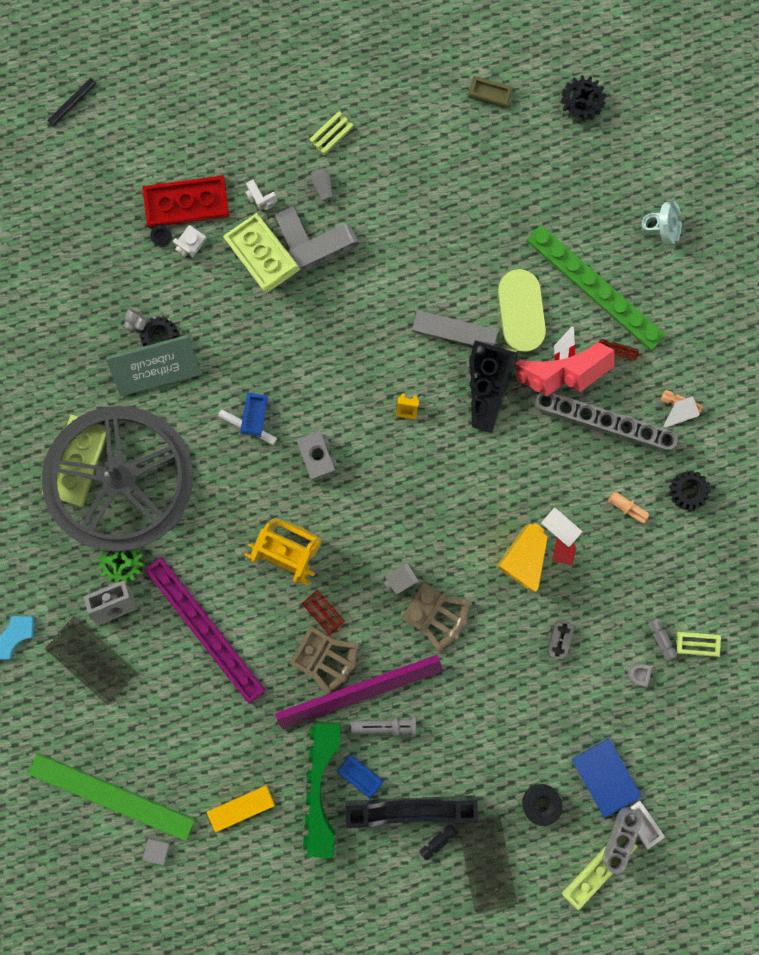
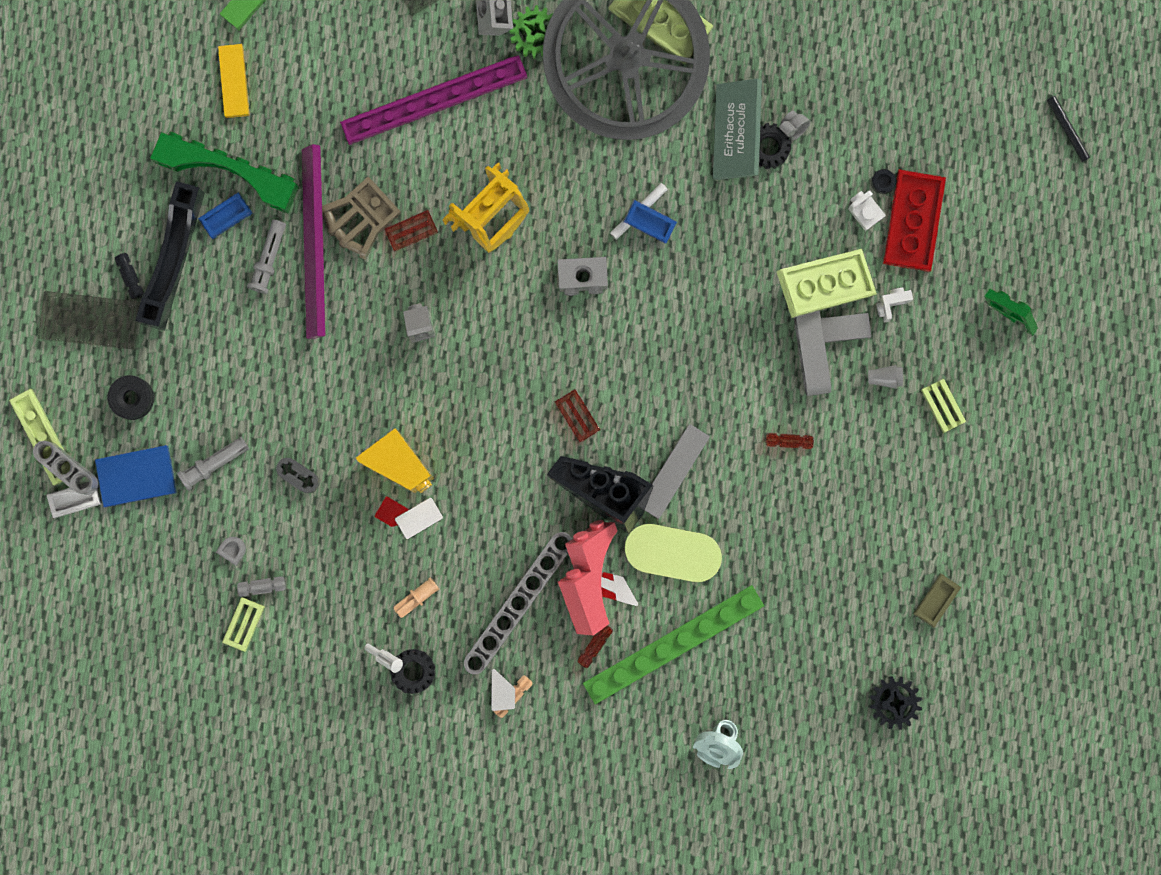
camera: 105 degrees right, 0 degrees up
yellow tile [395,394,419,420] -> none
dark tan plate [401,582,473,654] -> none
none -> light grey pin [177,436,250,491]
none -> white axle [364,644,403,673]
none -> clear red tile [554,389,600,443]
none -> clear red axle [766,433,814,449]
none -> green wing [984,289,1038,336]

